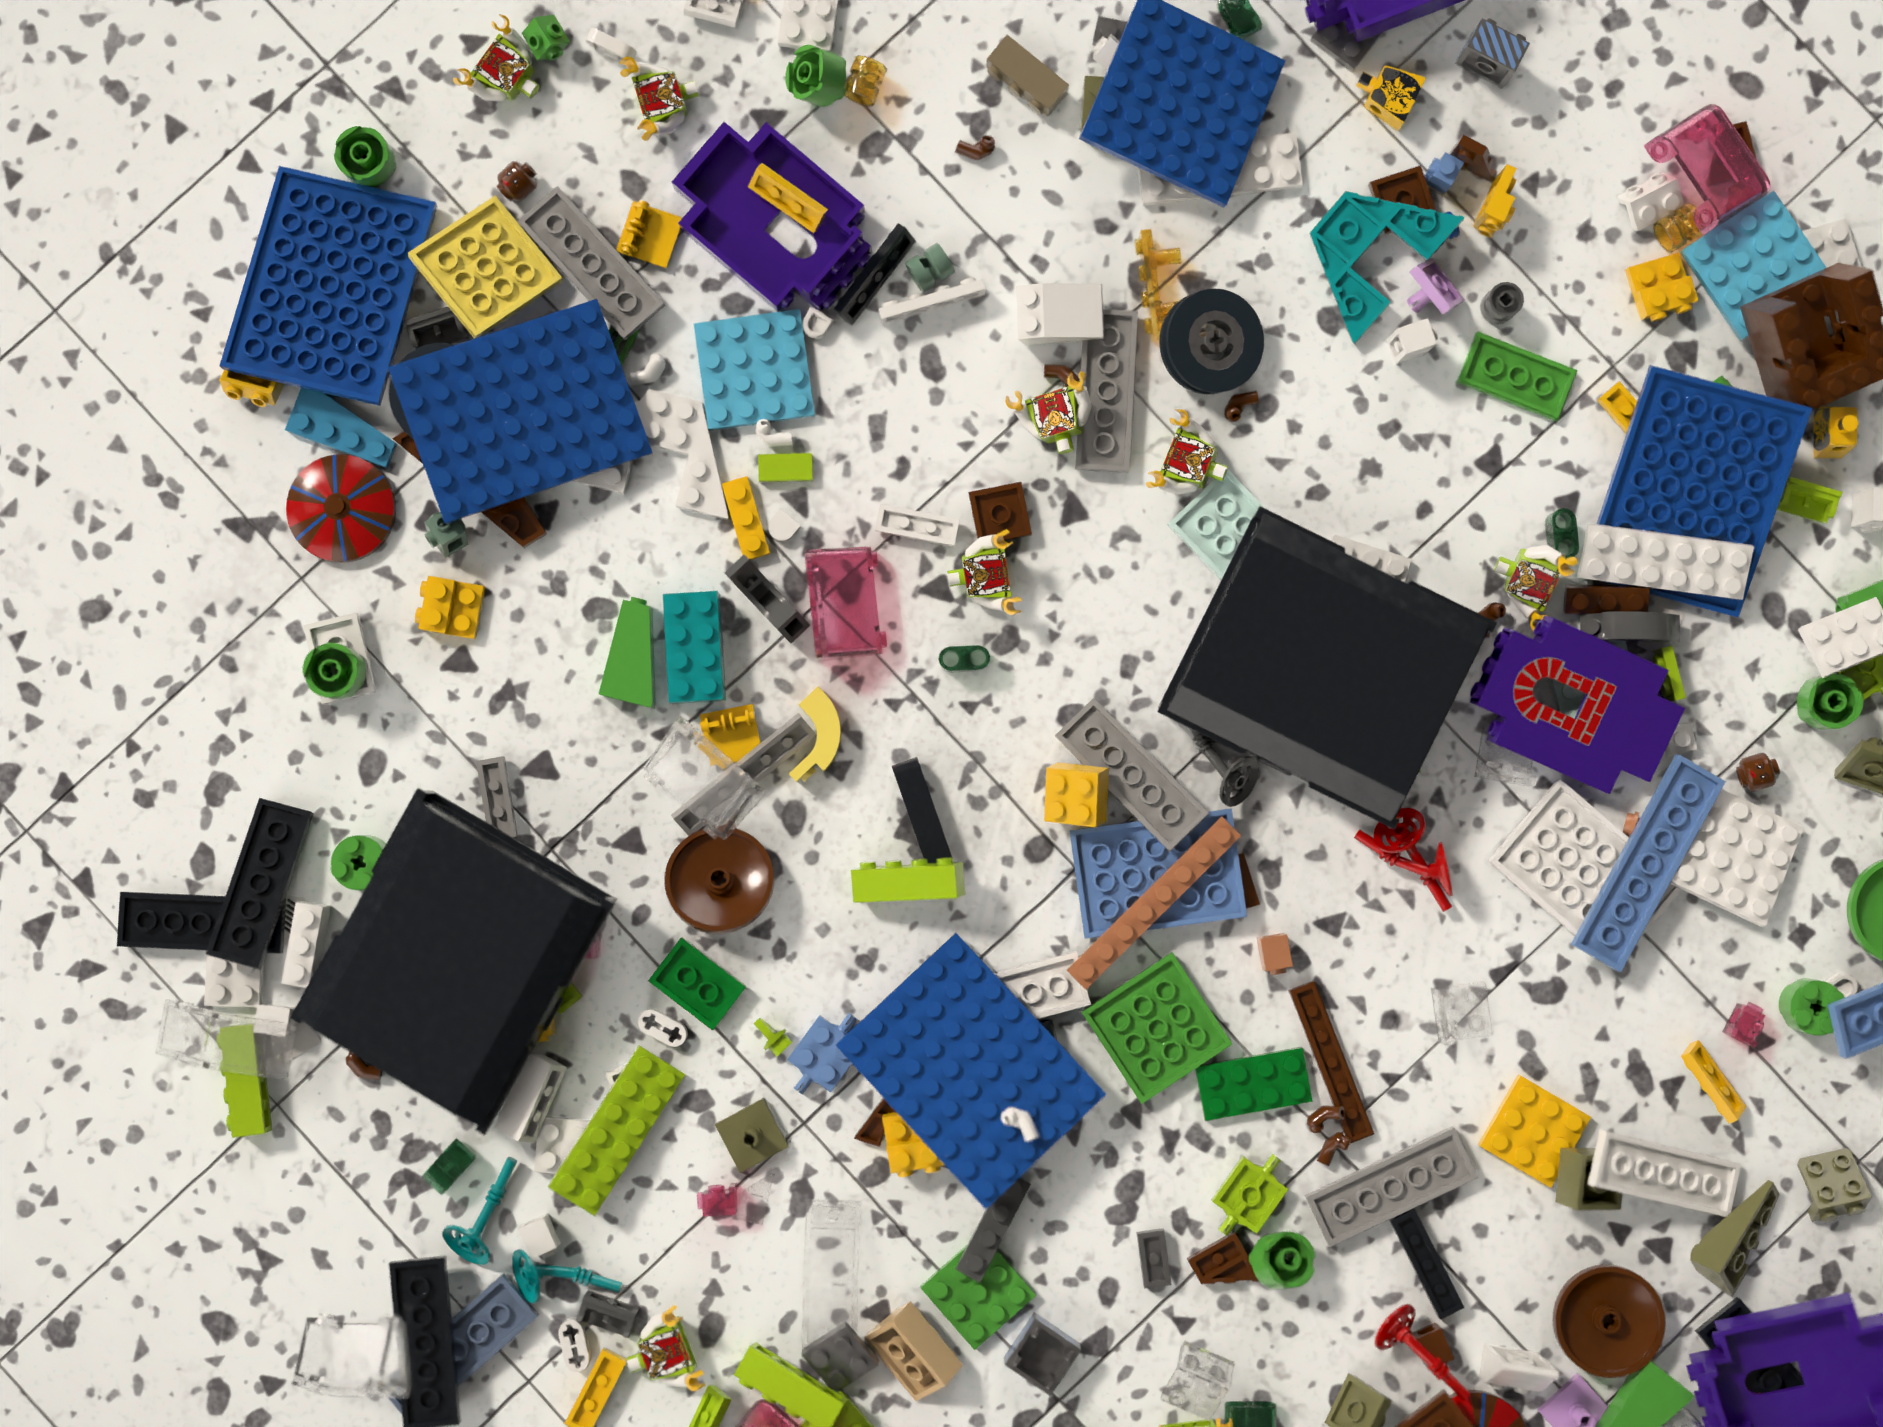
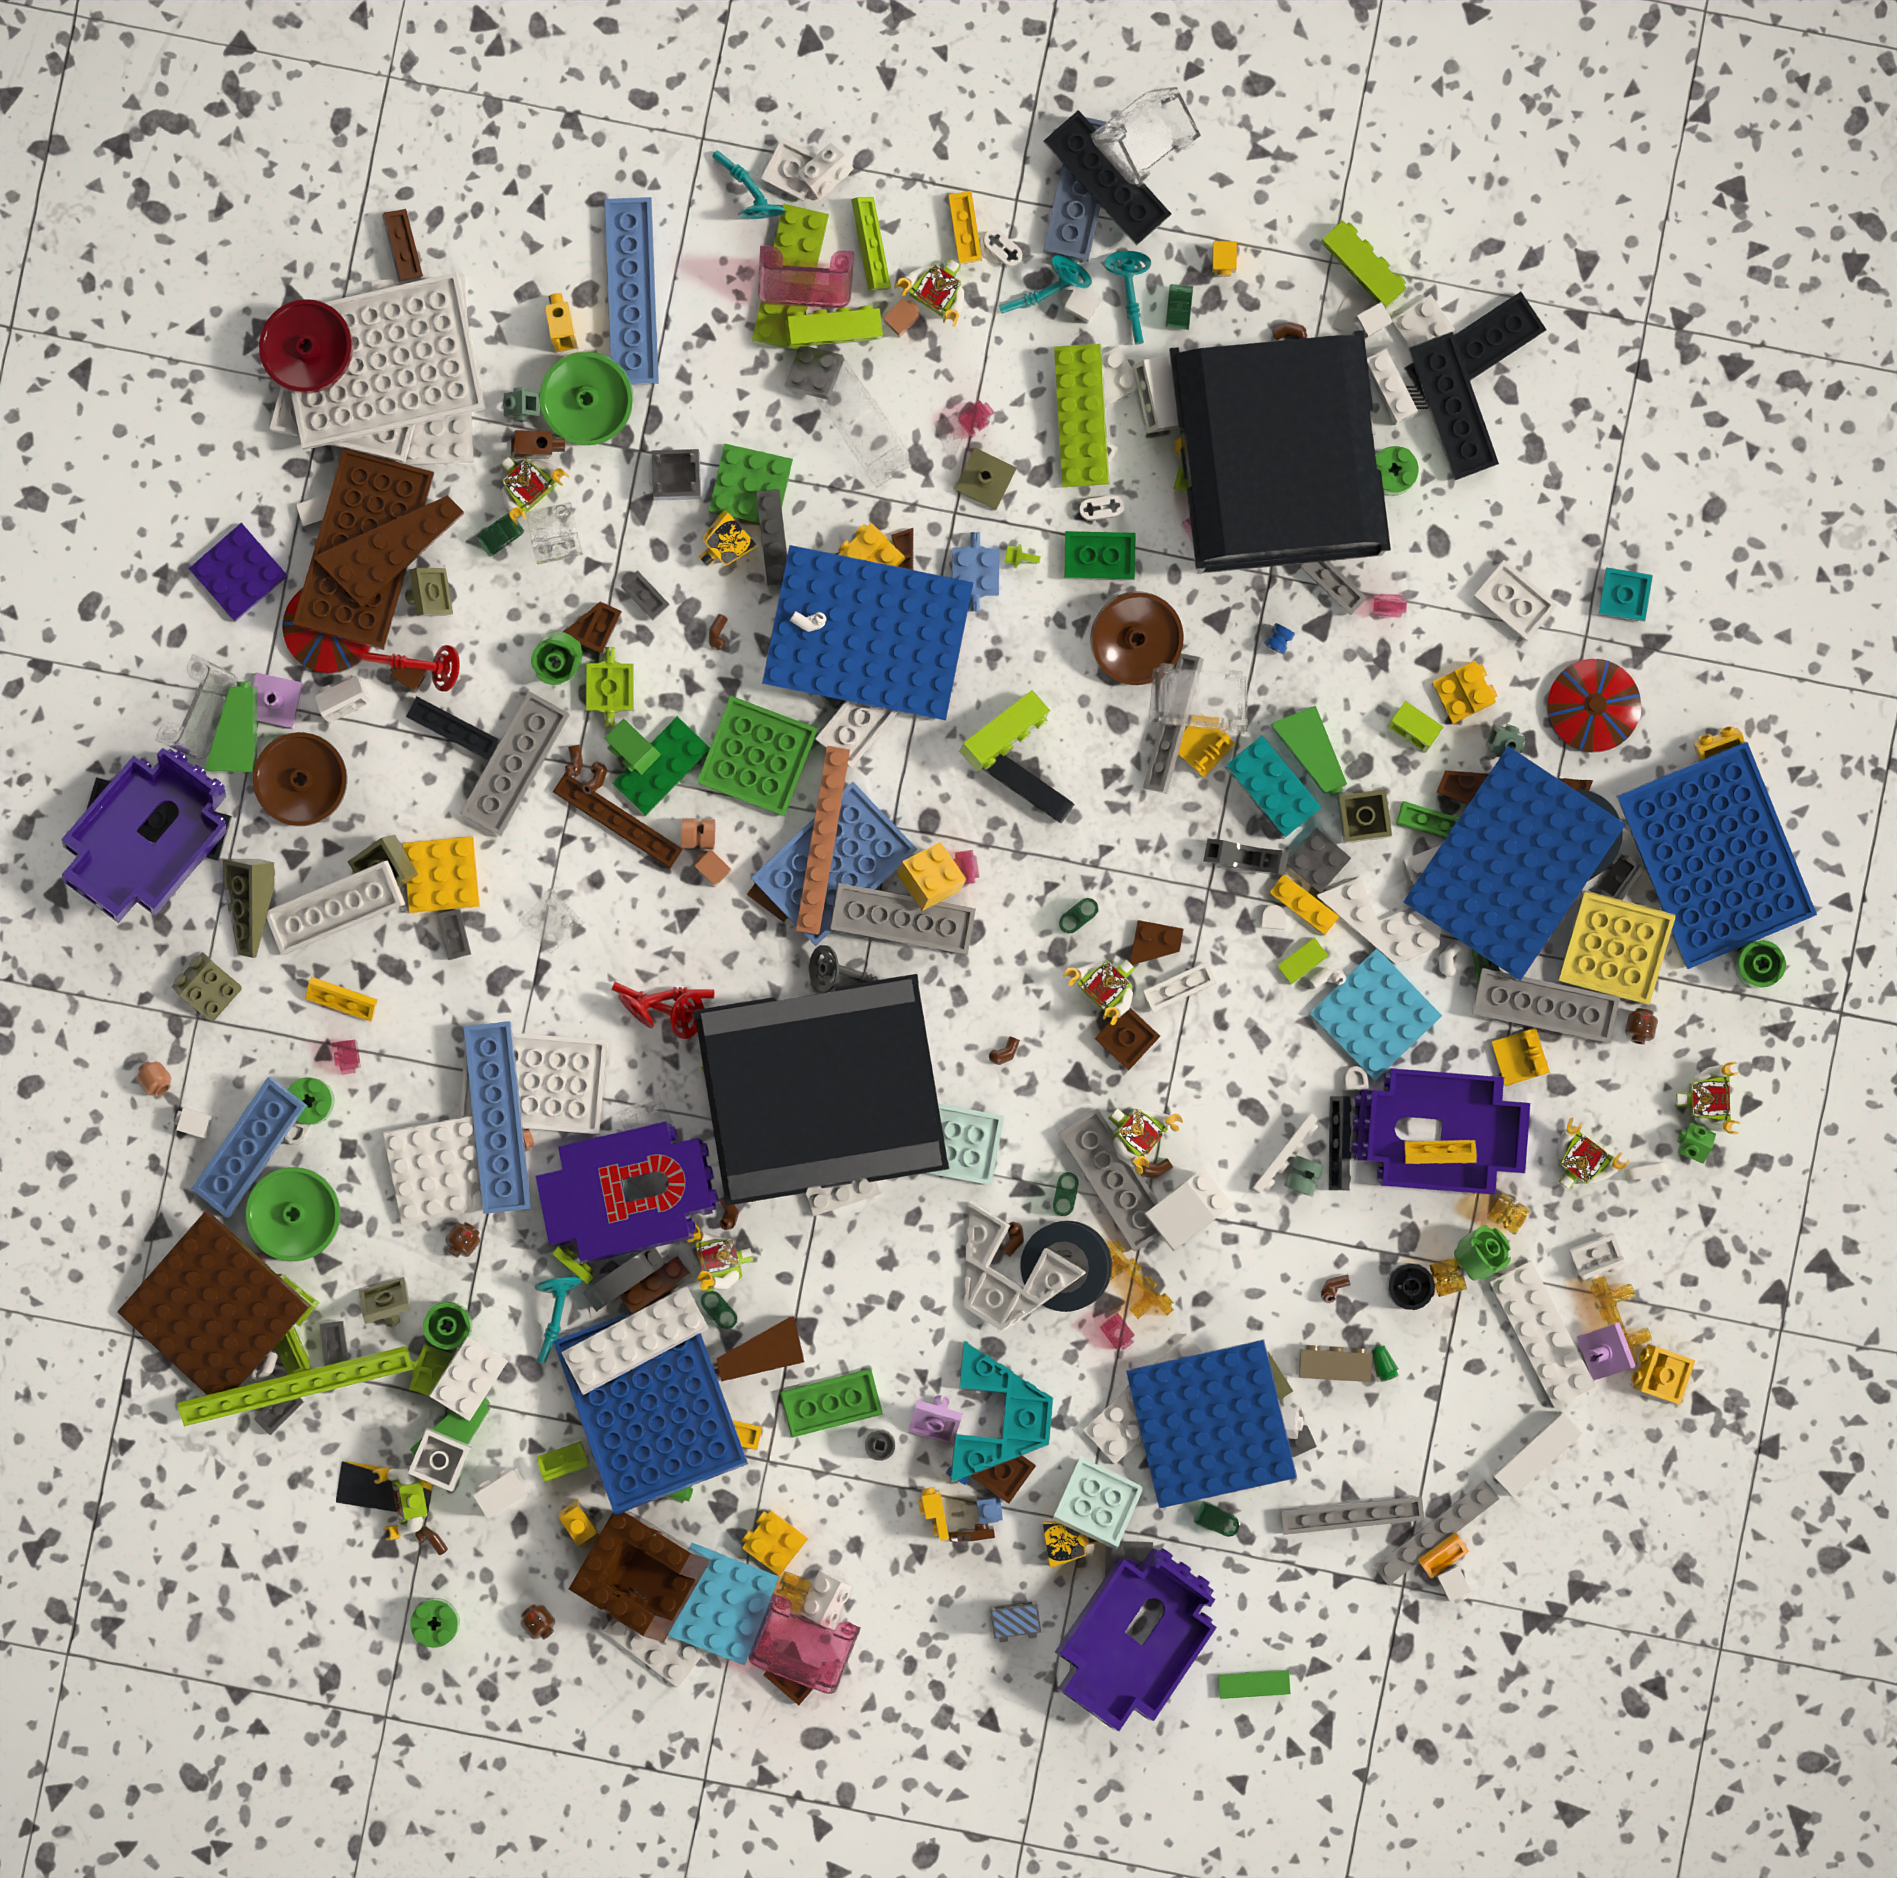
camera: 145 degrees right, 0 degrees up
clear windscreen [155,999,298,1080] -> none
dark azure wing [285,388,397,469] -> none
bright green brick [302,643,366,699] -> none
dark grey hinge [576,1290,639,1338] -> none
light yellow arch [789,687,841,782] -> none
clear pink windscreen [805,546,887,661] -> none
tan slope [864,1301,963,1401] -> none
torso [1146,409,1228,495] -> none
white brick [1387,318,1438,365] -> none
white plate [1666,723,1698,756] -> none
none -> flat silver plate [437,909,472,960]
none -> teal dish [535,1277,582,1363]
none -> bright green brick [604,718,661,775]
none -> nougat wheel [681,818,715,850]
none -> torso [698,510,757,567]
none -> reddish brown arm [709,614,728,650]
none -> reddish brown slope [713,1316,805,1382]
none -> nougat brick [883,298,920,337]
none -> clear pink brick [953,850,980,885]
none -> white wing [964,1202,1086,1331]
none -> reddish brown arm [989,1036,1020,1065]
none -> clear green beam [1052,1172,1079,1216]
none -> light aqua plate [1052,1457,1144,1550]
none -> clear pink brick [1099,1313,1135,1350]
none -> reddish brown wing [1130,920,1184,965]
none -> yellow brick [1212,241,1237,277]
none -> blue wheel [1264,623,1295,655]
none -> flat silver plate [1287,827,1351,893]
none -> olive brick [1337,789,1392,844]
none -> green cone [1372,1345,1399,1382]
none -> clear pink brick [1373,593,1407,618]
none -> black brick [1386,1263,1435,1310]
none -> lime hinge [1387,701,1444,753]
none -> bright green tile [1396,801,1459,839]
none -> clear yellow wheel [1486,1192,1531,1235]
none -> teal plate [1598,567,1653,622]

